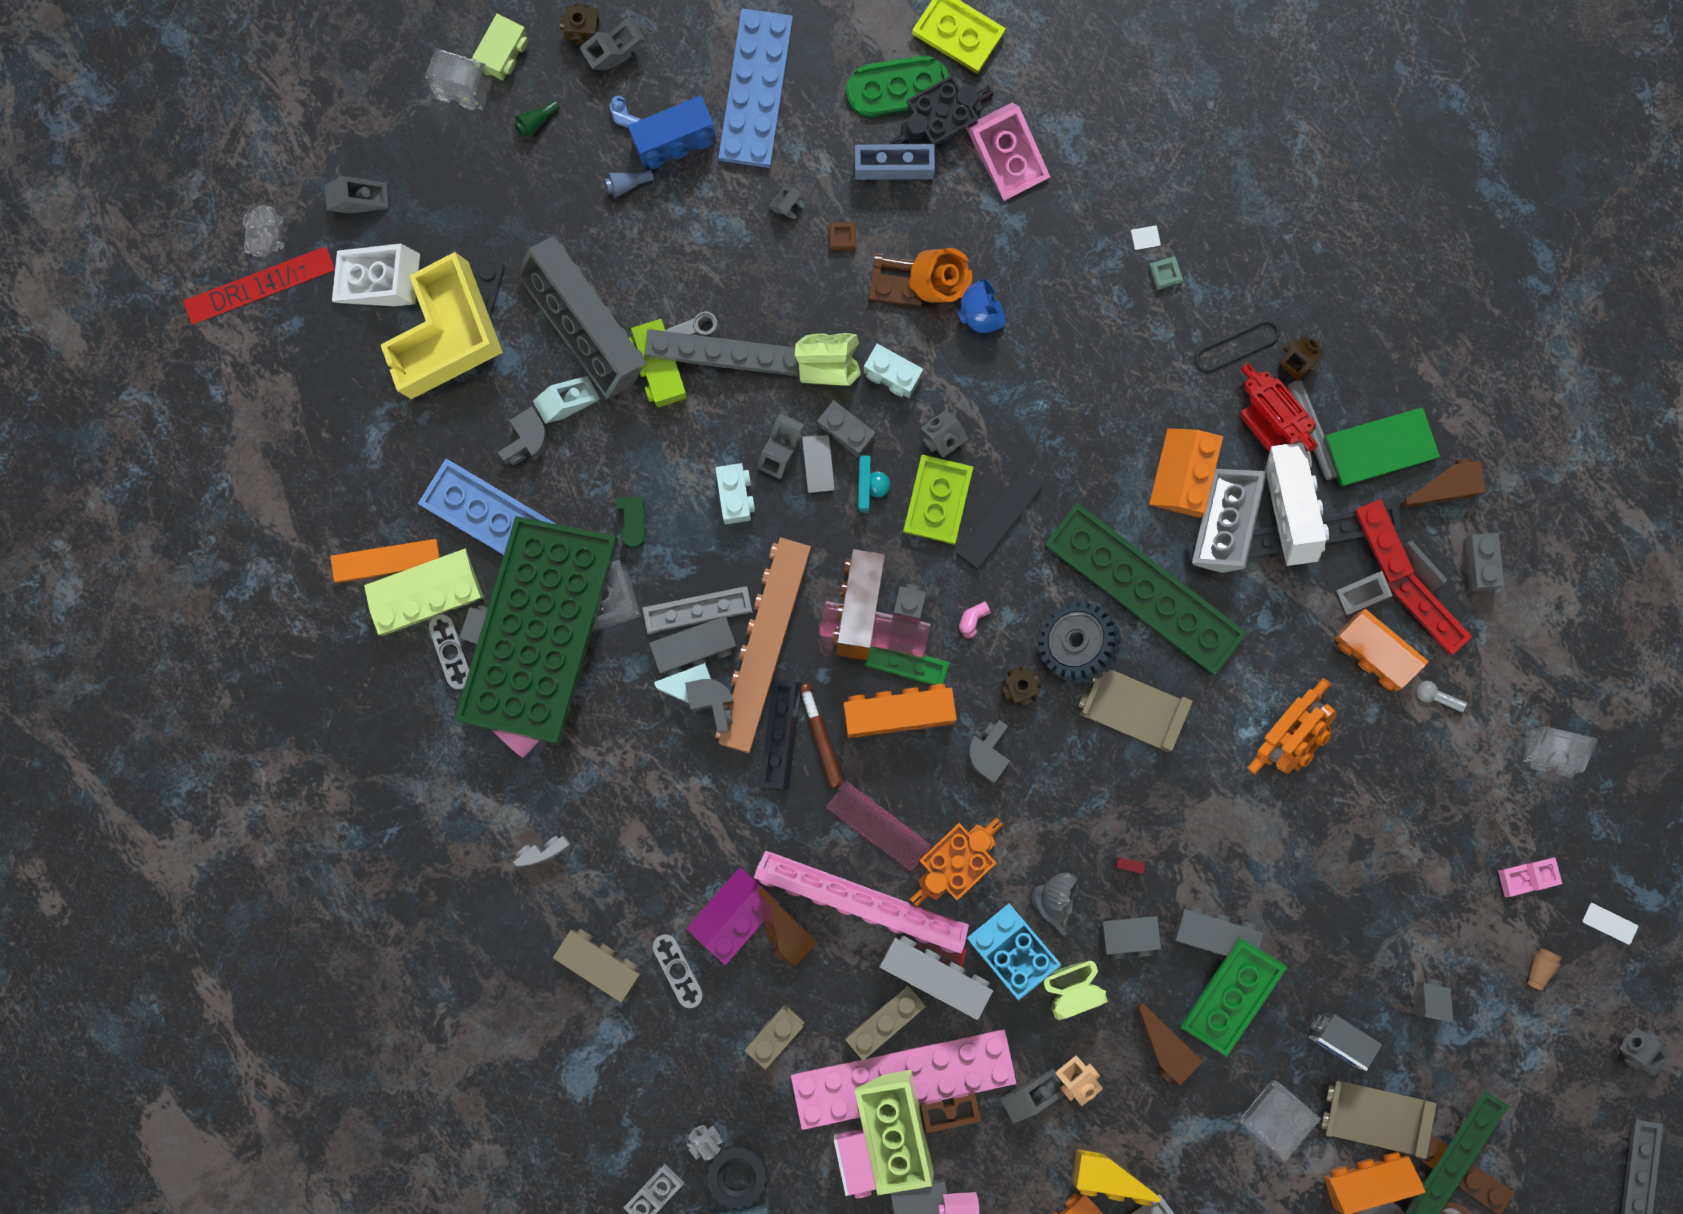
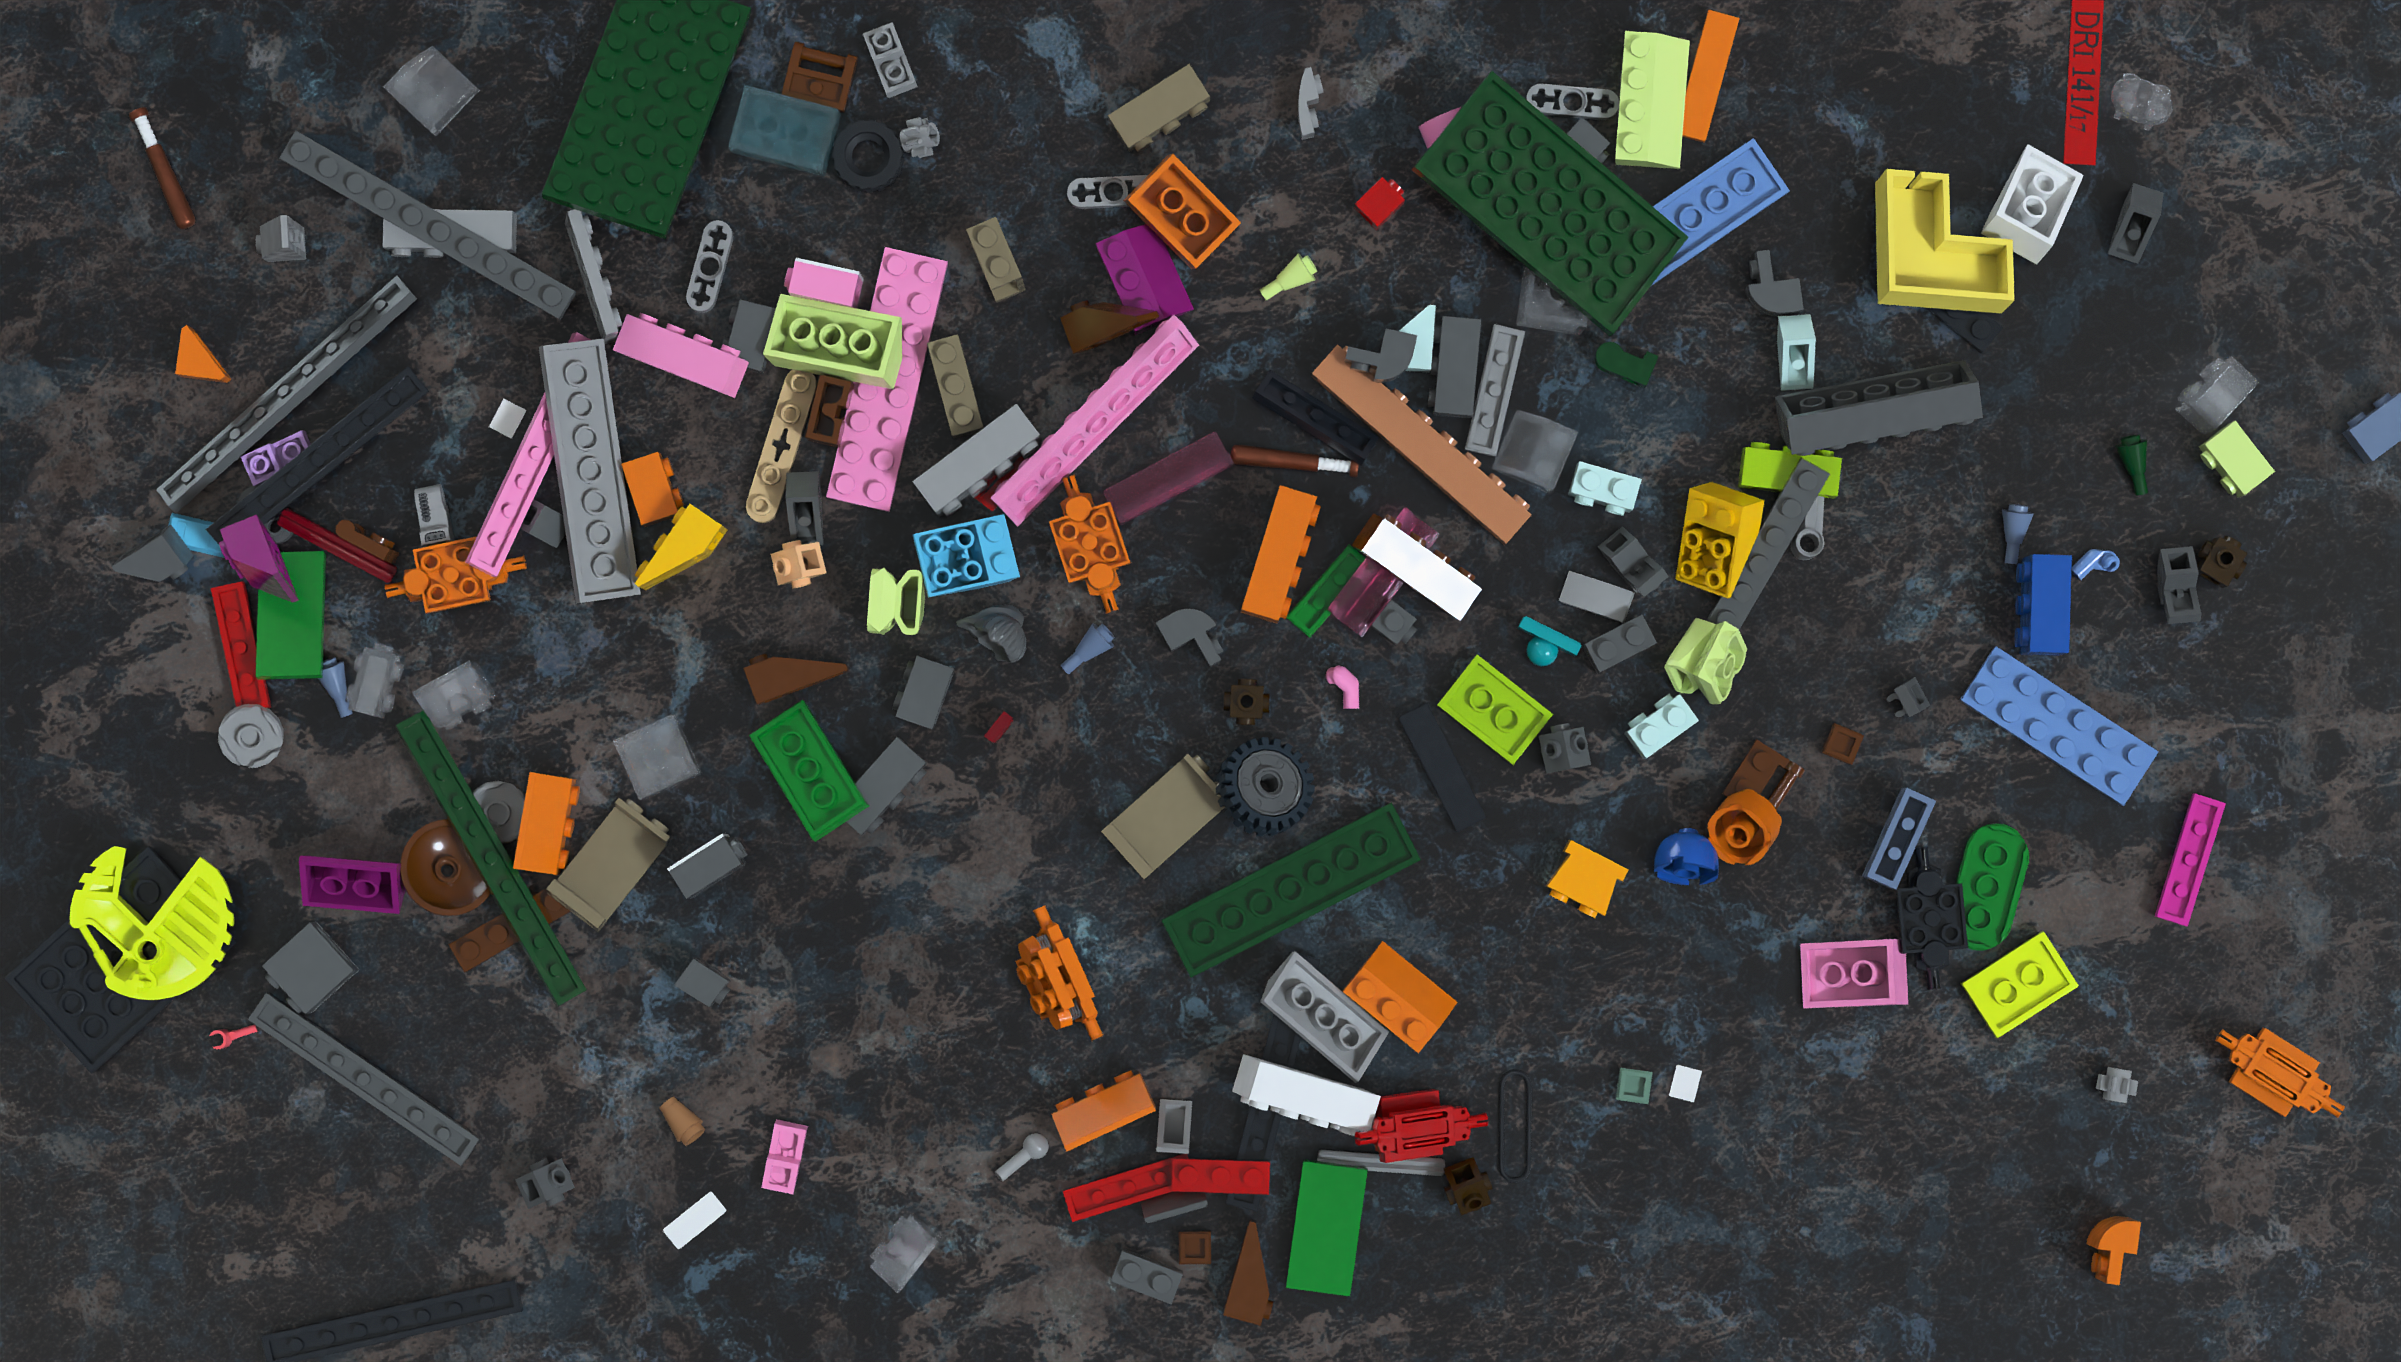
camera: 115 degrees right, 5 degrees up
none -> tan piece [746,370,817,523]
none -> sand blue cone [1061,623,1115,674]
none -> orange brick [1123,154,1241,269]
none -> reddish brown tile [1179,1231,1211,1264]
none -> yellowish green cone [1260,253,1317,300]
none -> red brick [1354,177,1405,231]
none -> clear slope [1492,410,1578,494]
none -> light orange hips [1545,840,1628,918]
none -> yellow slope [1675,482,1765,599]

